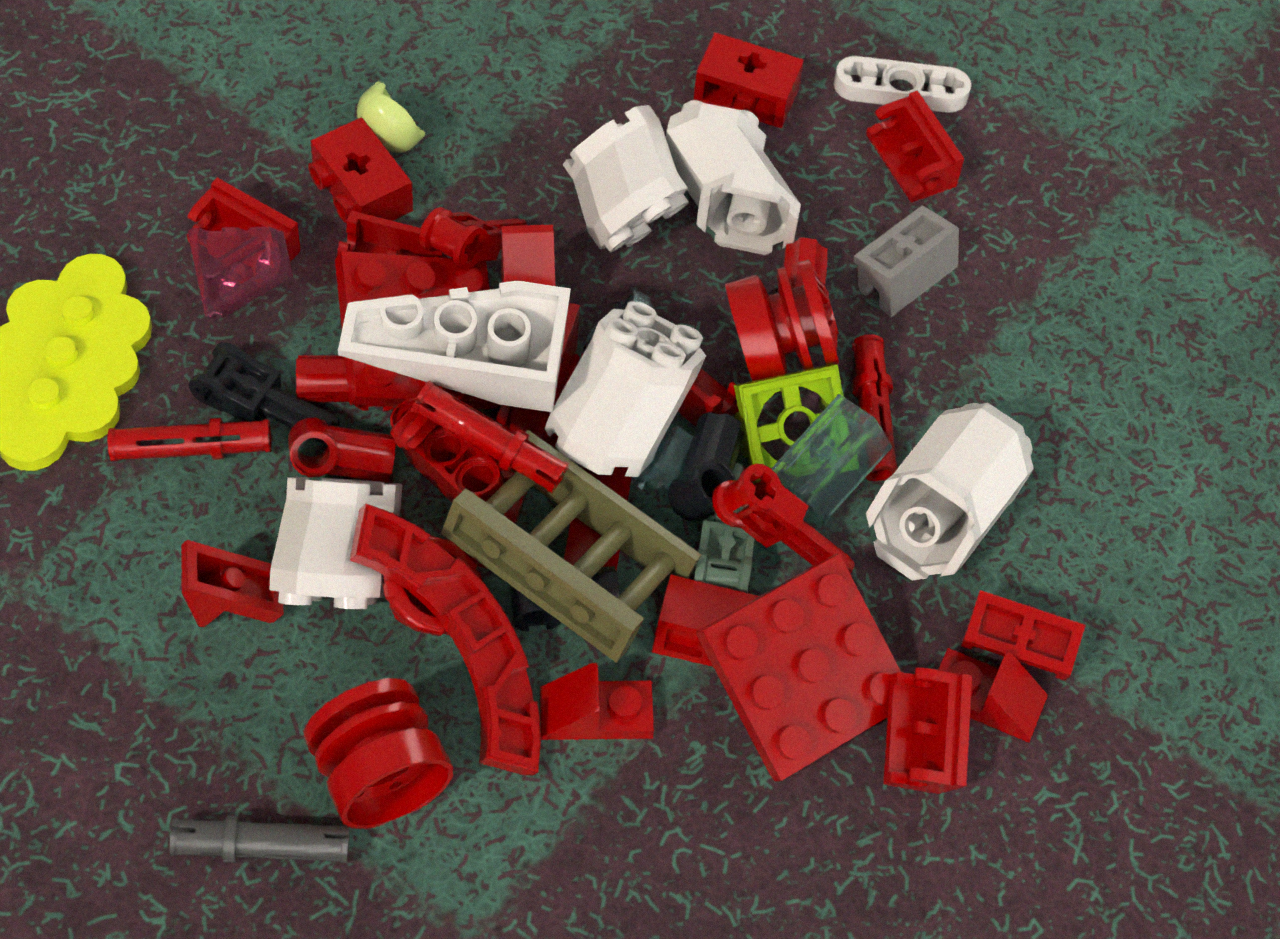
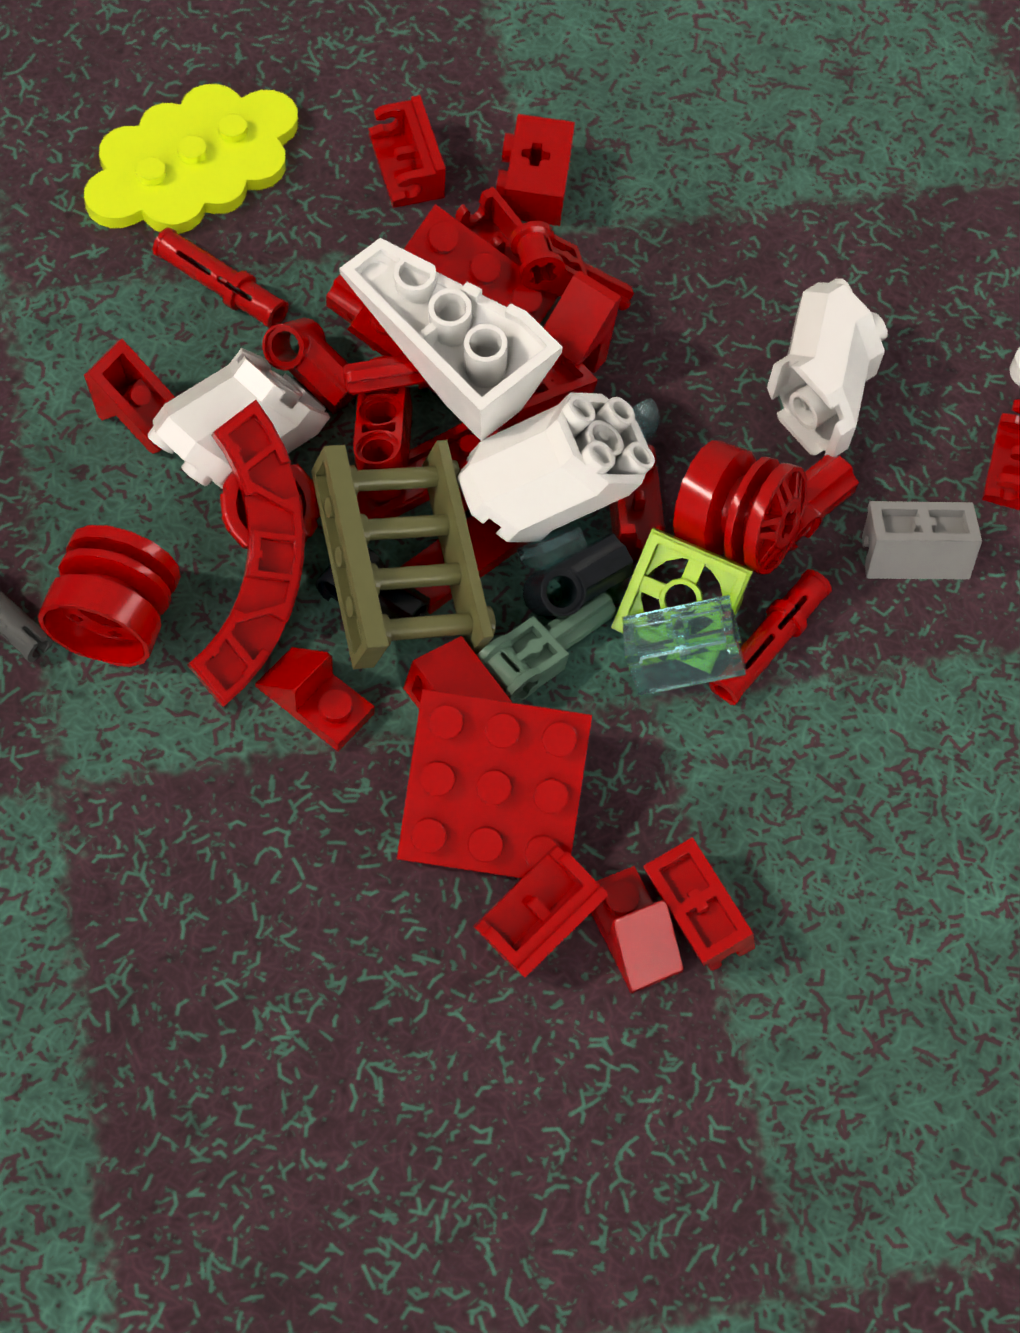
camera: 40 degrees right, 5 degrees up
clear pink wing [188,227,293,319] -> none
black connector [188,342,340,444] -> none
yellowish green hair [357,81,425,153] -> none
red pin [412,381,570,494] -> none
white brick [563,105,689,252] -> none
red brick [693,32,804,129] -> none
red connector [712,463,855,573] -> none
white brick [866,403,1034,580] -> none

